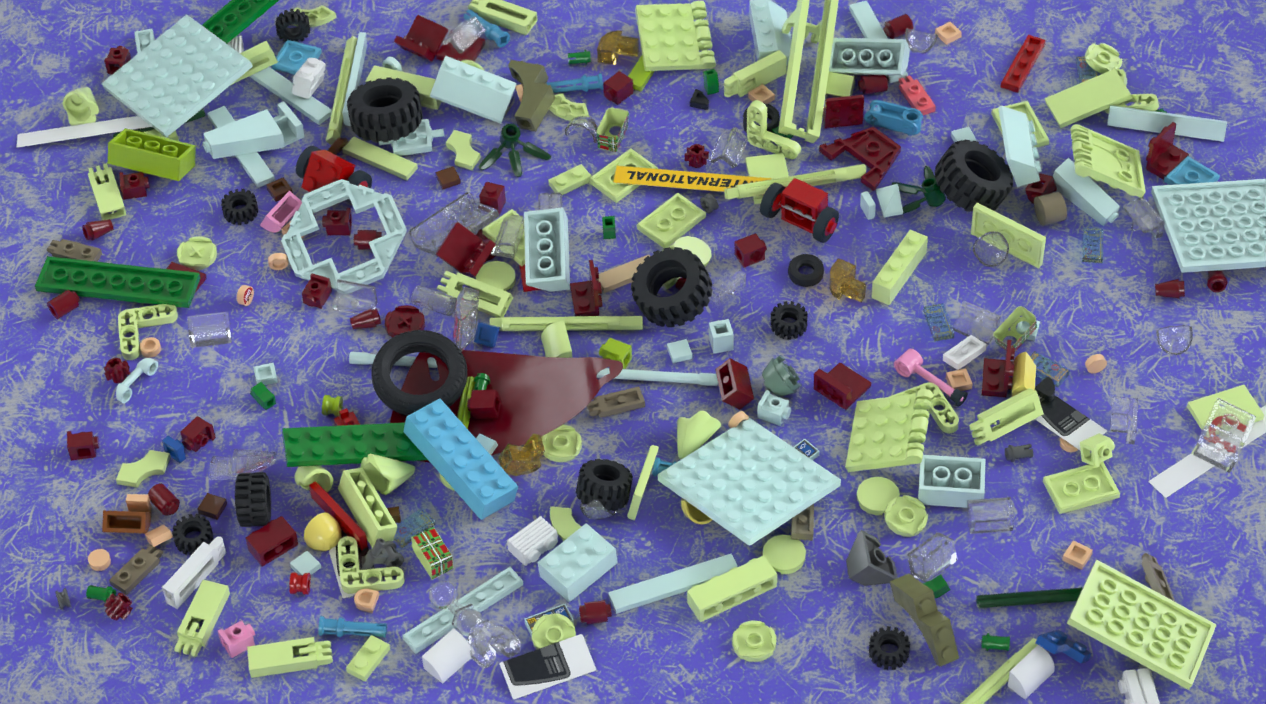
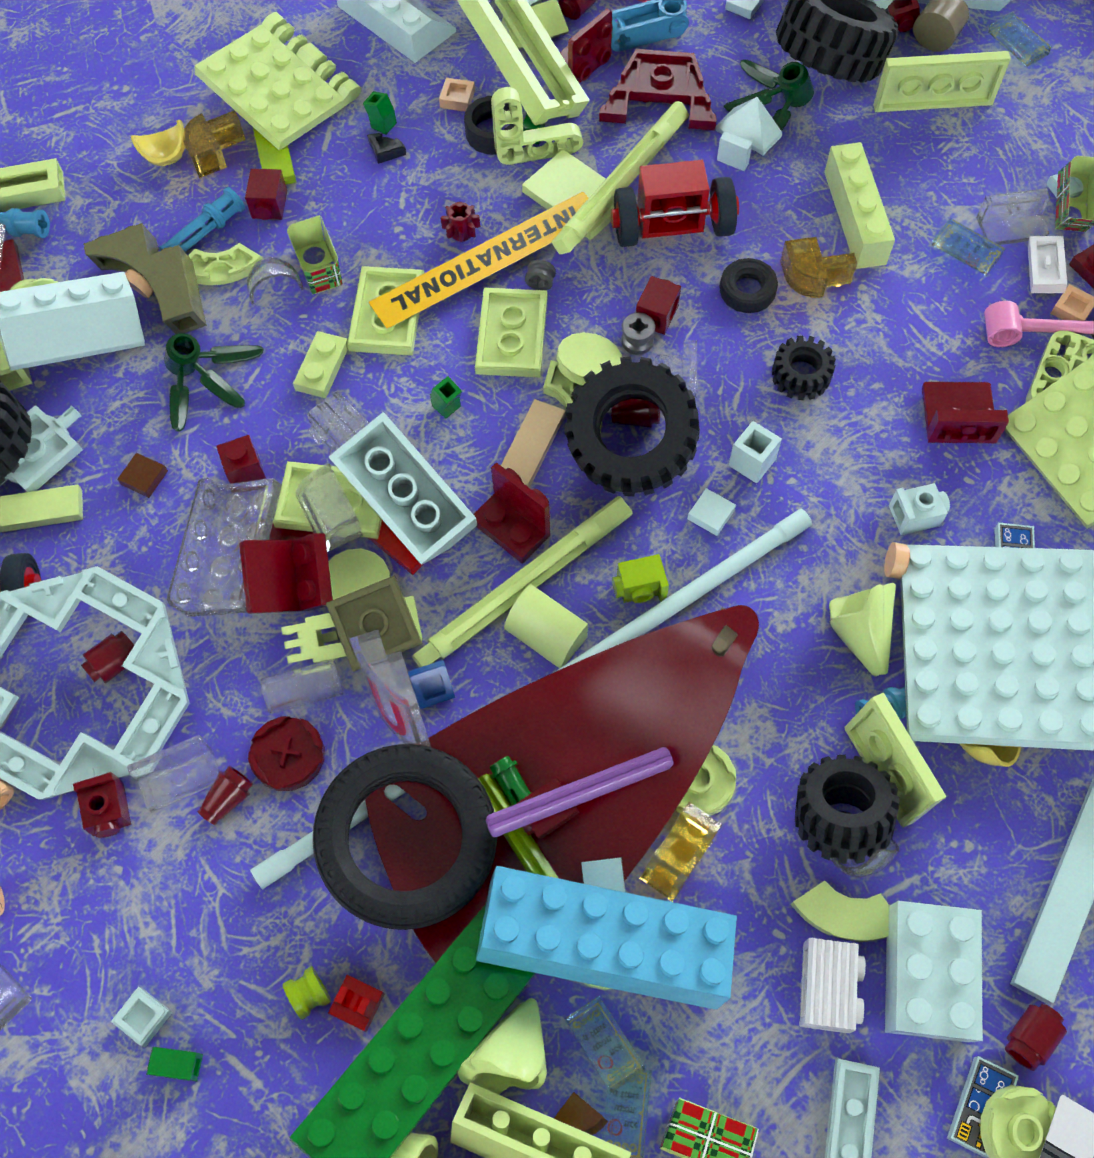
camera: 40 degrees left, 15 degrees up
dark red brick [322,208,352,236] -> none
yellowish green tile [446,130,481,171] -> none
green pin [568,50,591,65] -> none
clear panel [710,127,748,168] -> none
dark red brick [715,358,754,410] -> none
yellowish green hinge [724,50,787,97] -> none
sand green cone [762,355,802,397] -> none
clear helmet [973,231,1009,267] -> none
none -> light yellow helmet [131,119,187,166]
none -> olive tile [326,575,423,672]
none -> medium lavender axle [486,747,673,837]
none -> clear light blue tile [564,996,646,1094]
none -> flat silver wheel [621,313,655,355]

